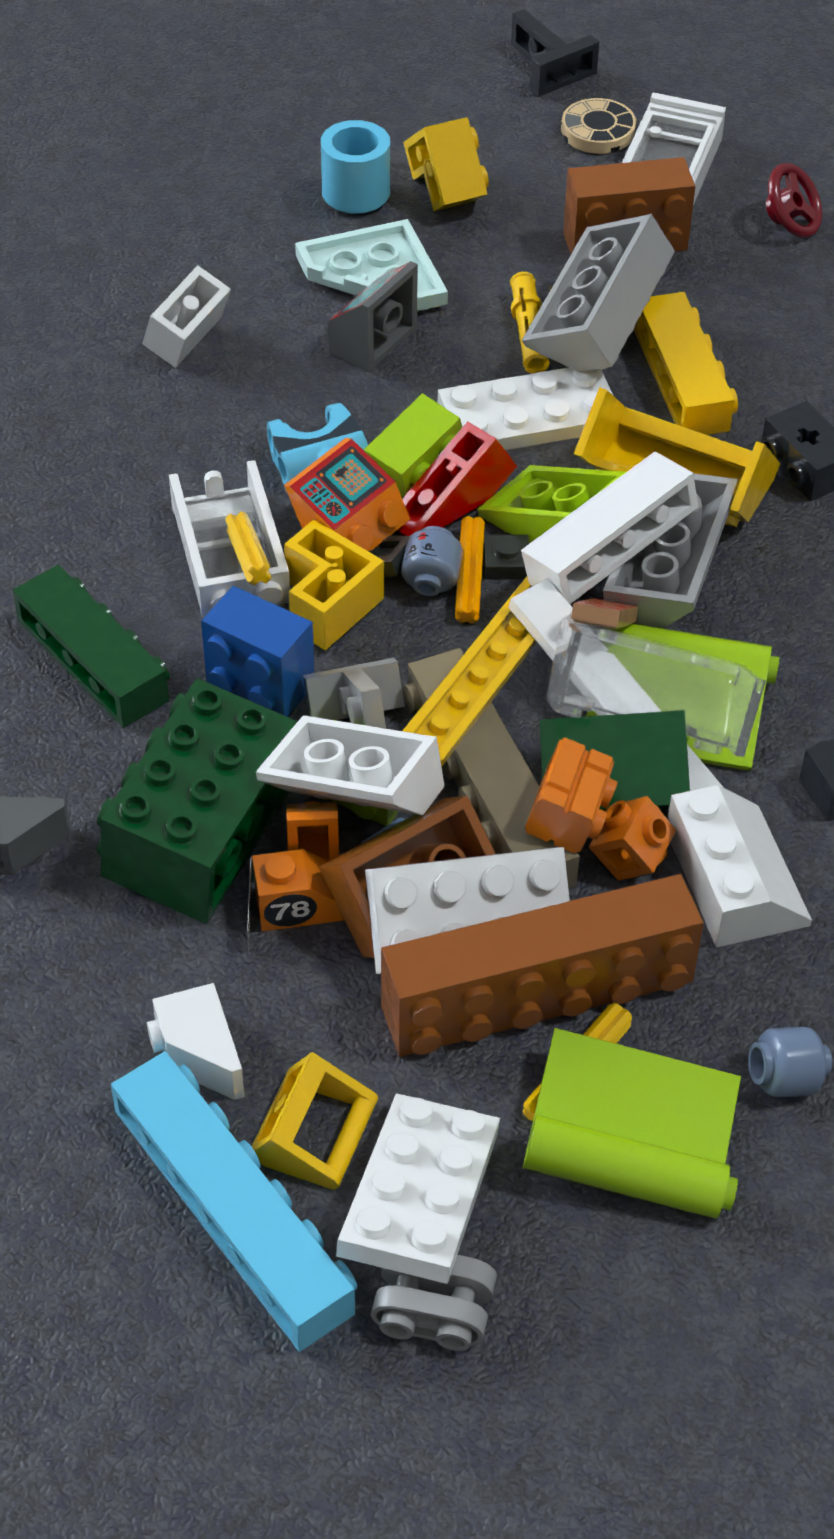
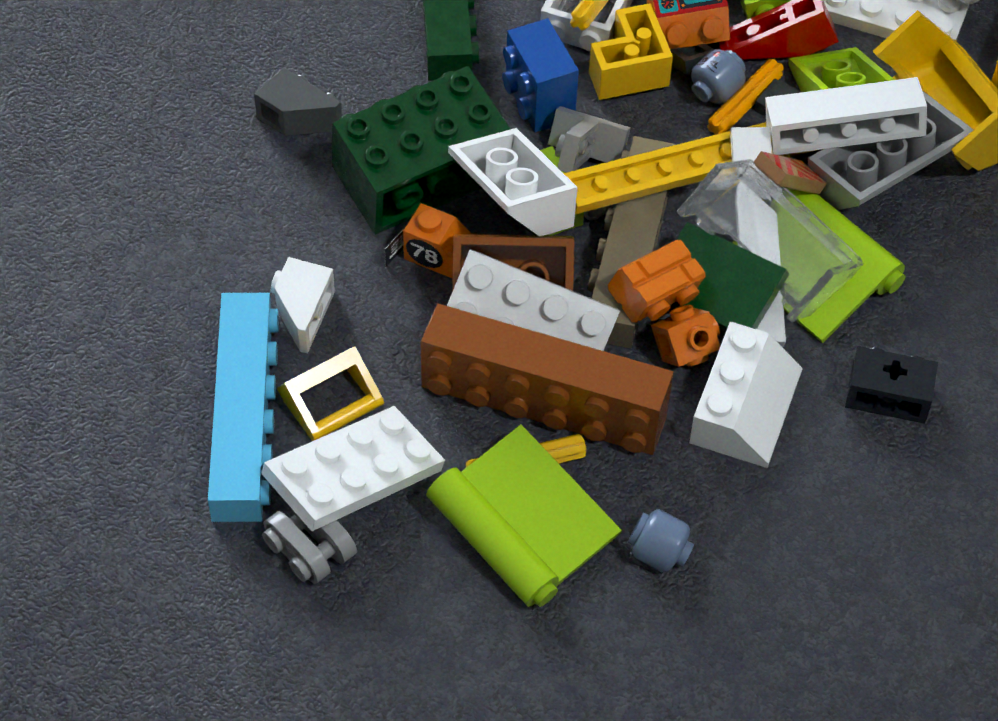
camera: 35 degrees right, 5 degrees up
orange slope [287,802,339,861] -> none

